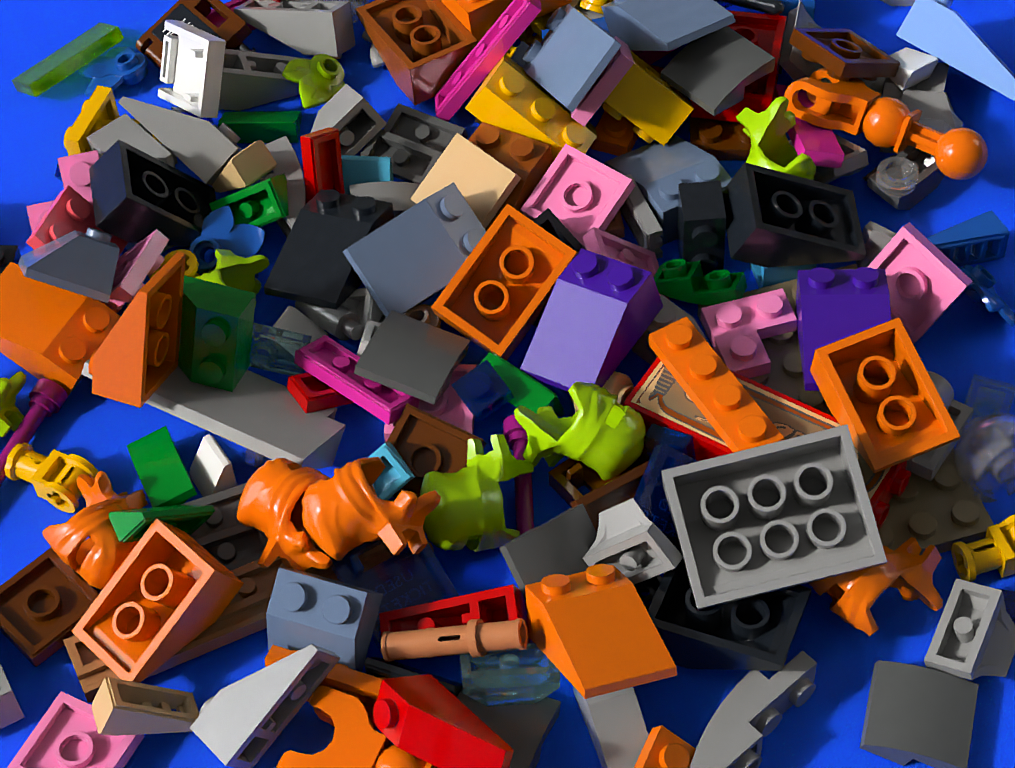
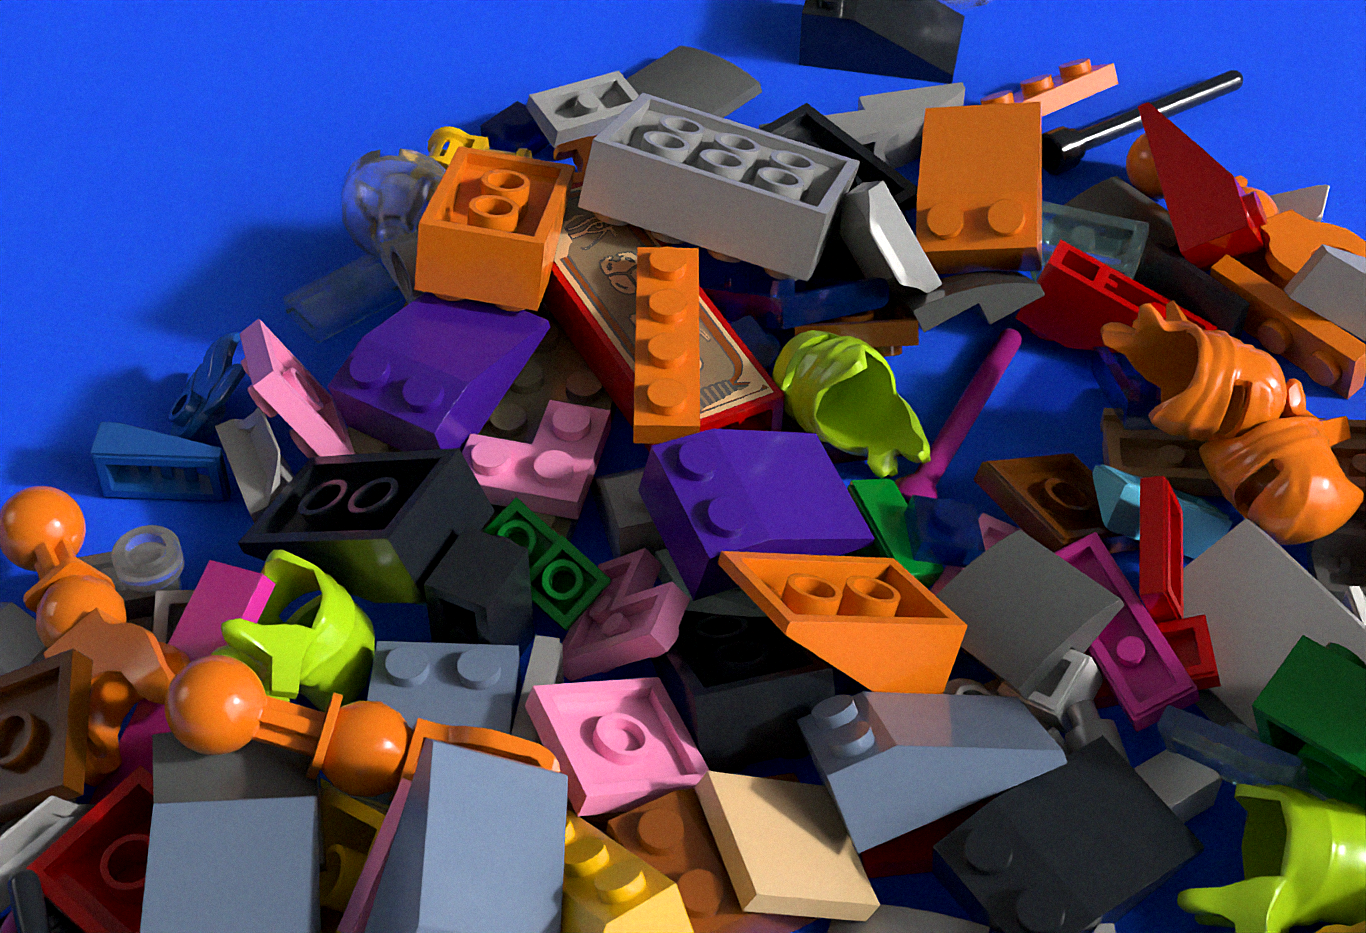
camera: 155 degrees left, 5 degrees down
sand blue slope [266,567,383,672] -> none
nougat pin [381,618,528,662] -> none
lime piece [419,434,534,552] -> none
none -> orange piece [164,655,560,801]
none -> red tile [1139,475,1184,624]

